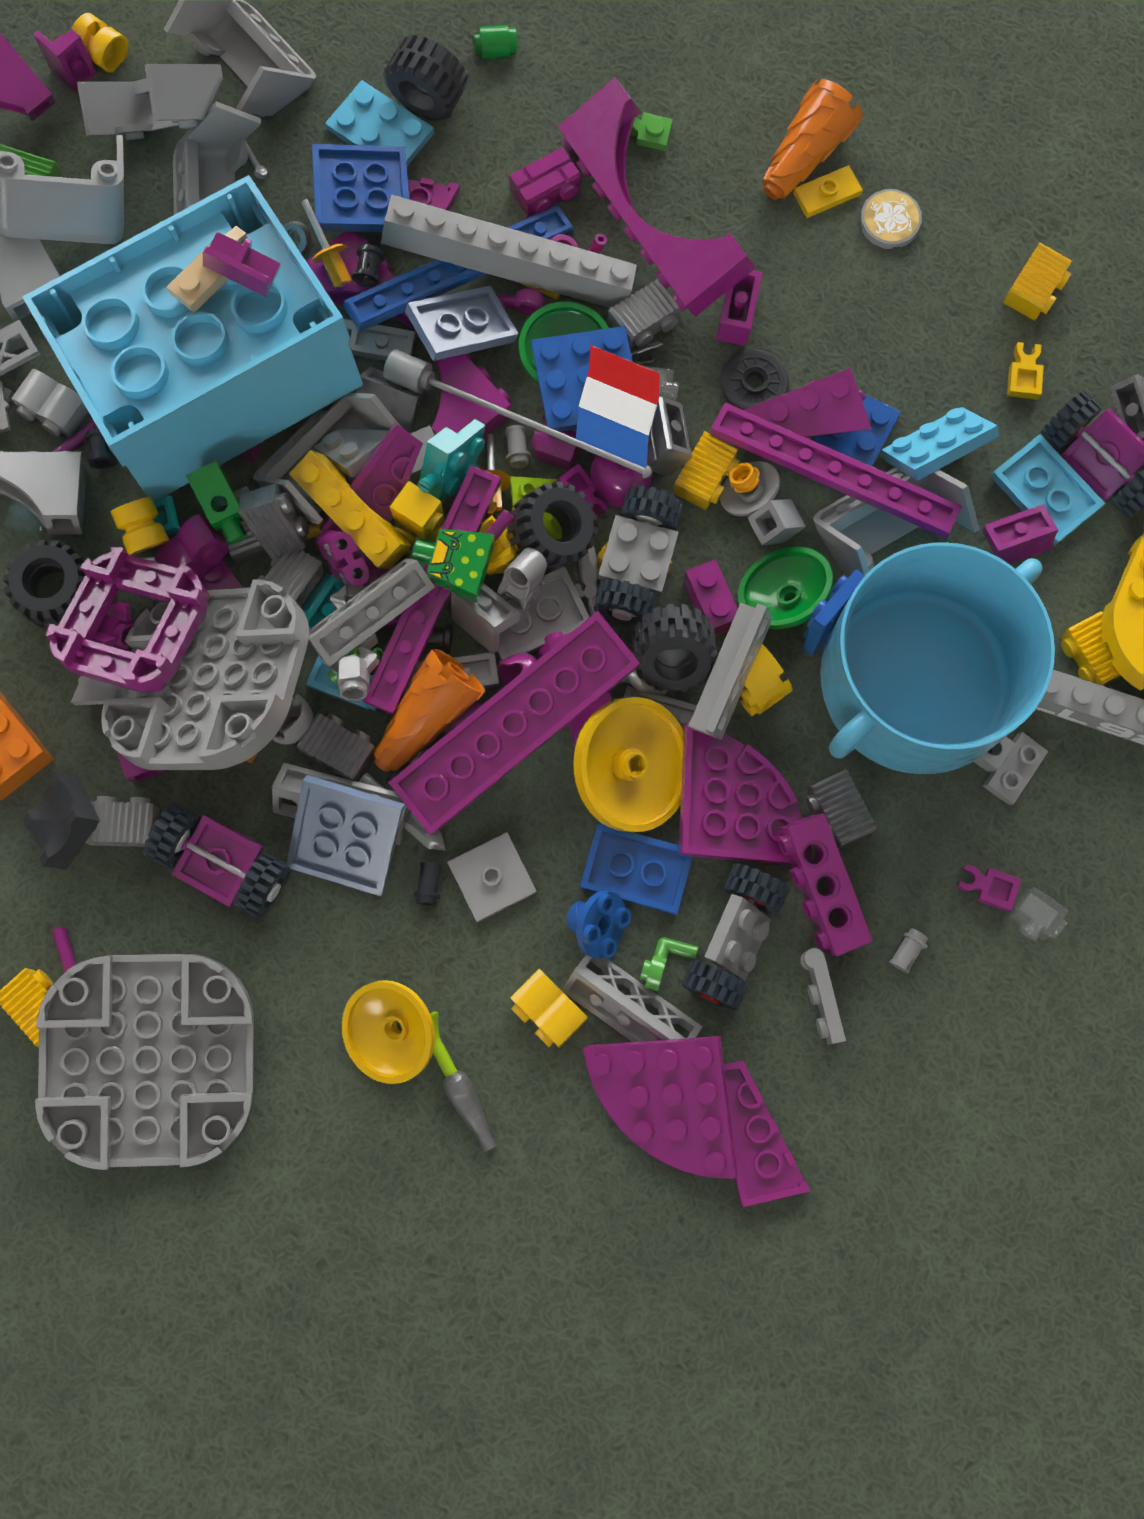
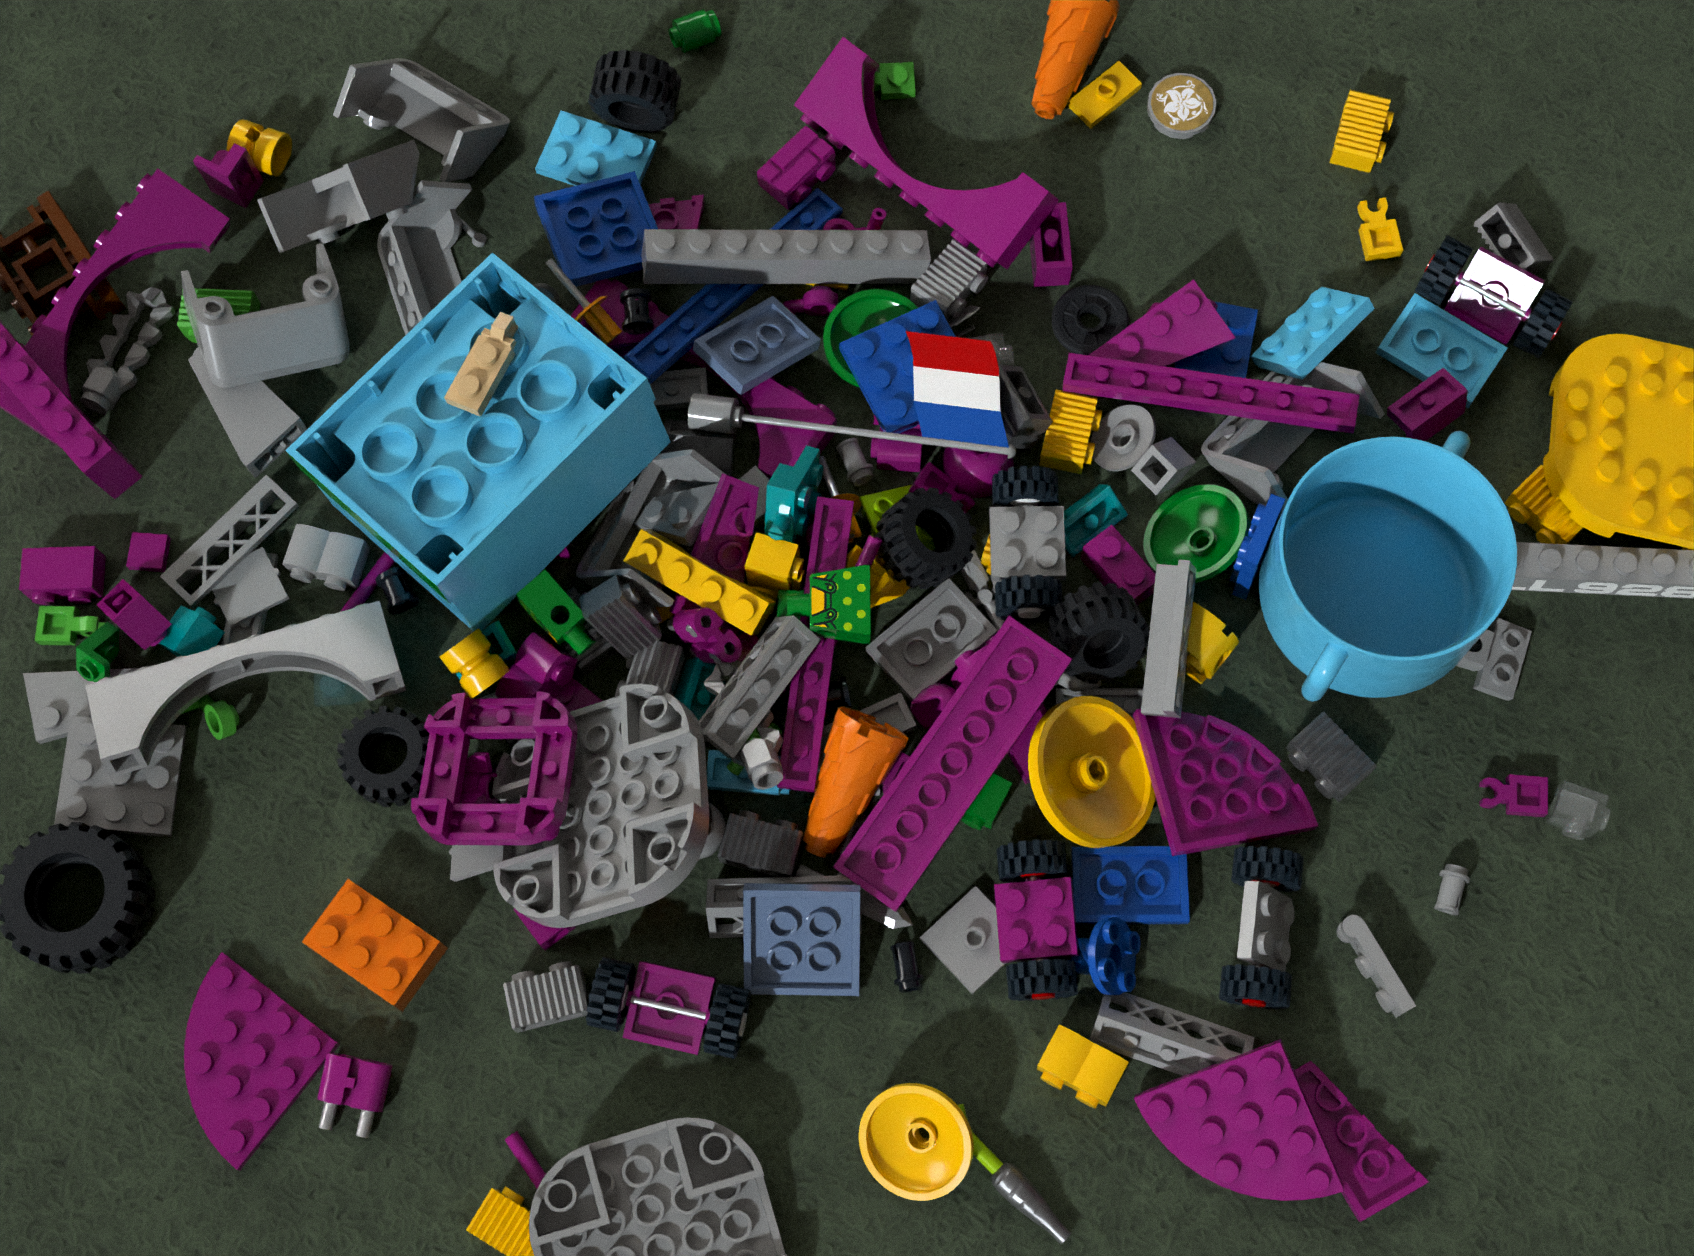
camera: 10 degrees left, 5 degrees down
black brick [23,771,100,870] -> none
magenta panel [203,231,281,297] -> none
light grey panel [451,583,519,654] -> none
light grey piece [497,548,547,611] -> none
bright green plate [640,937,698,991] -> none
light orange plate [729,463,760,493] -> none
magenta brick [778,814,873,957] -> none
none -> green brick [961,773,1013,830]
none -> plate [994,840,1079,1001]
none -> teal slope [1064,484,1128,558]

